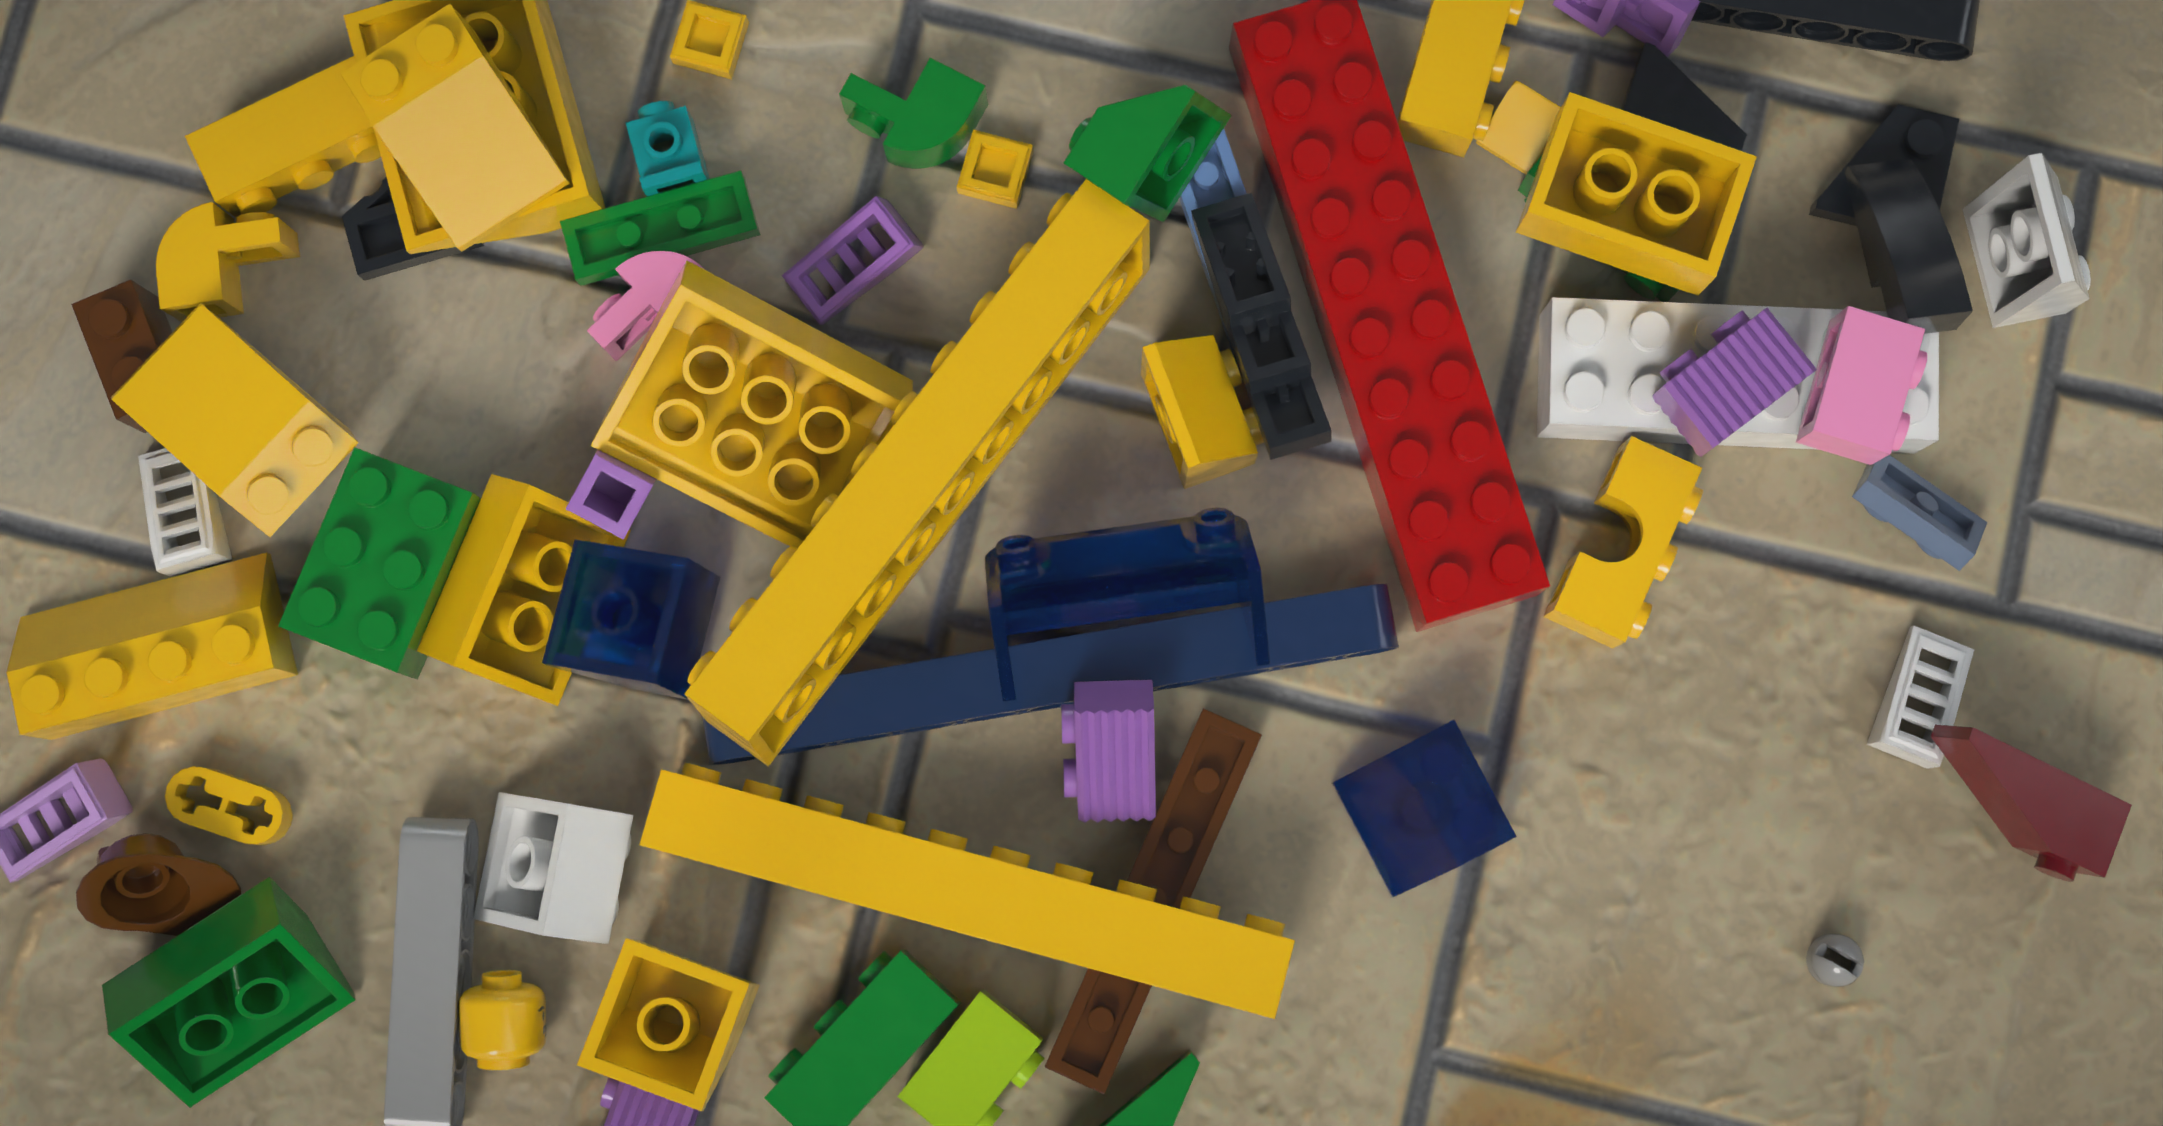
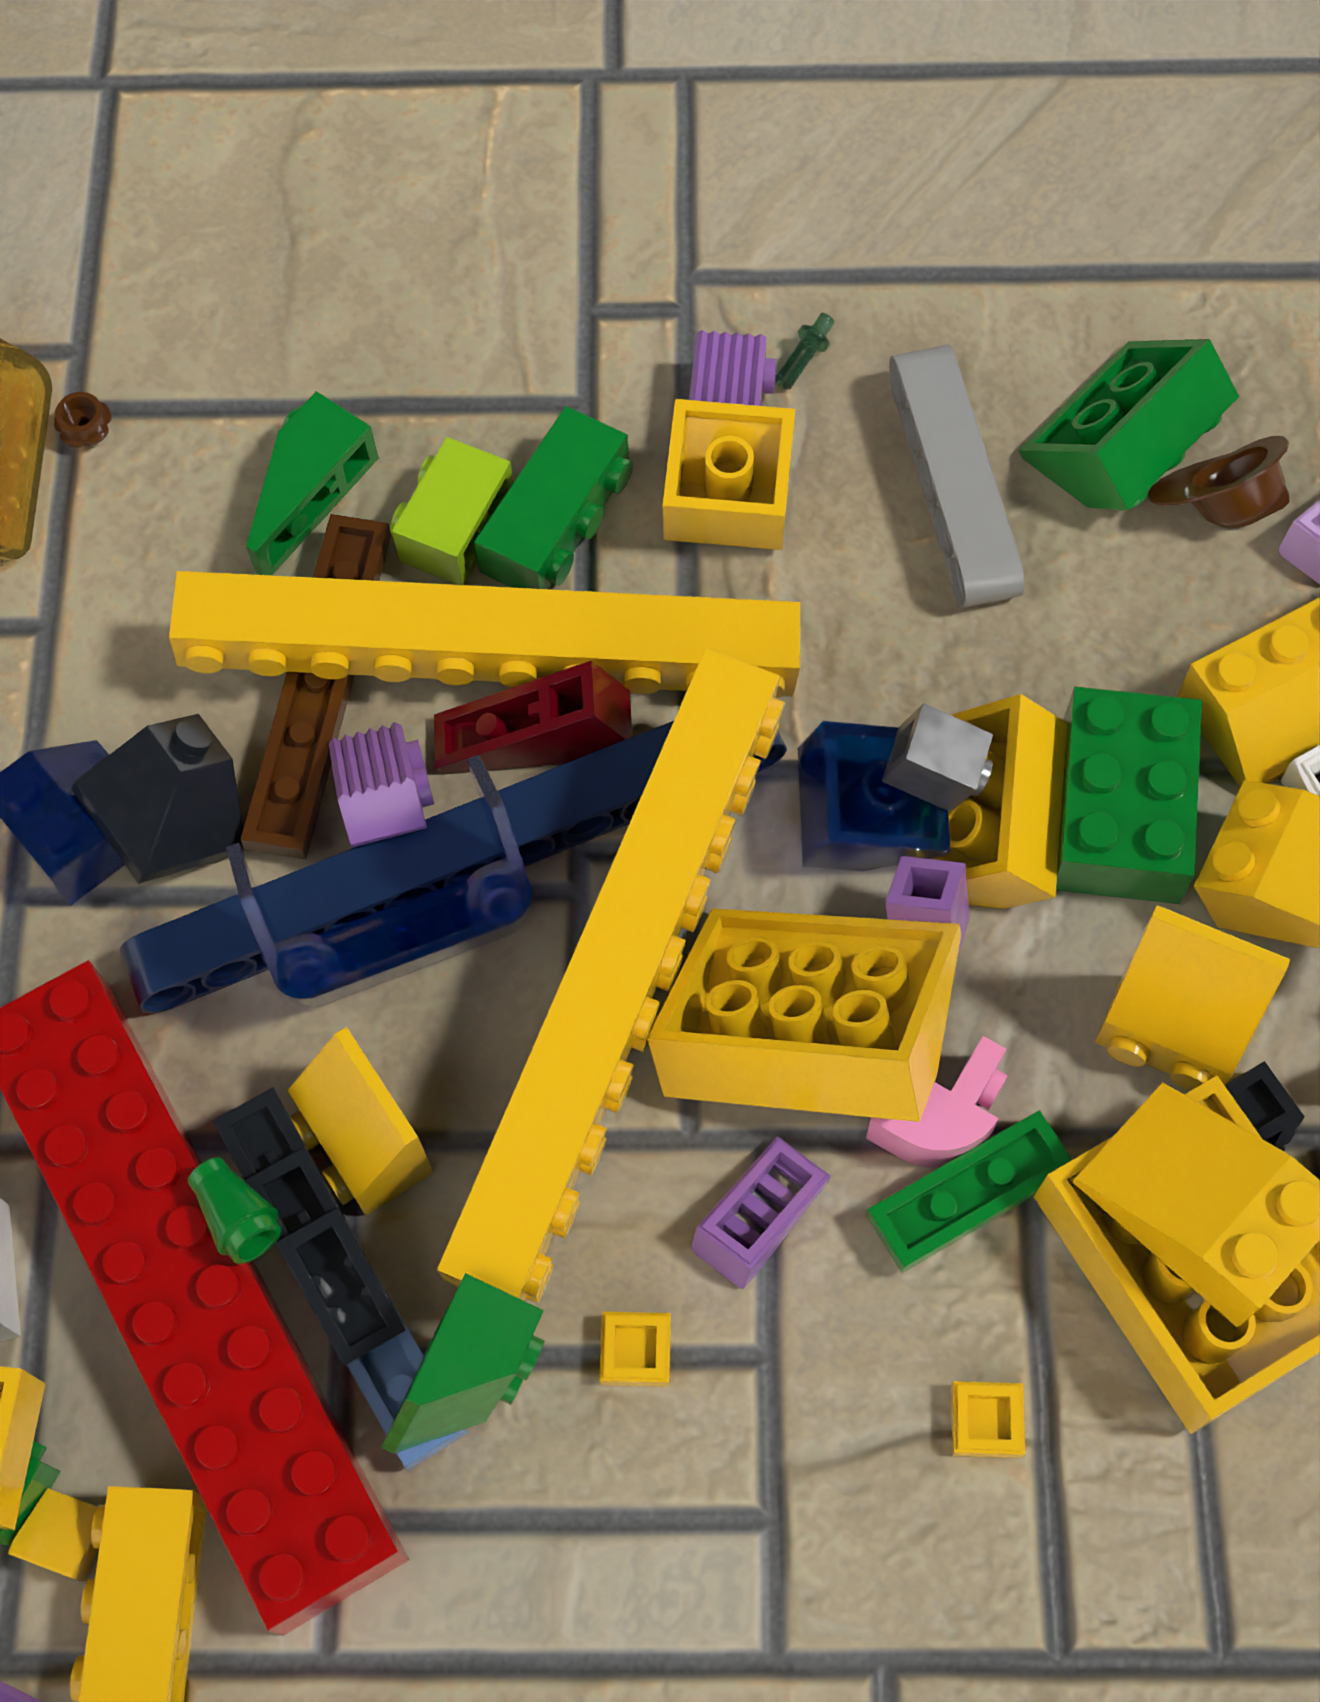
camera: 165 degrees right, 15 degrees down
yellow beam [165,766,293,845] -> none
yellow head [459,970,546,1070] -> none
white slope [473,792,634,944] -> none
teal brick [626,101,710,196] -> none
green brick [839,58,988,169] -> none
none -> black slope [71,714,244,884]
none -> green cone [188,1157,282,1264]
none -> dark red slope [434,660,633,774]
none -> flat silver brick [882,703,993,812]
none -> yellow slope [1094,905,1291,1091]

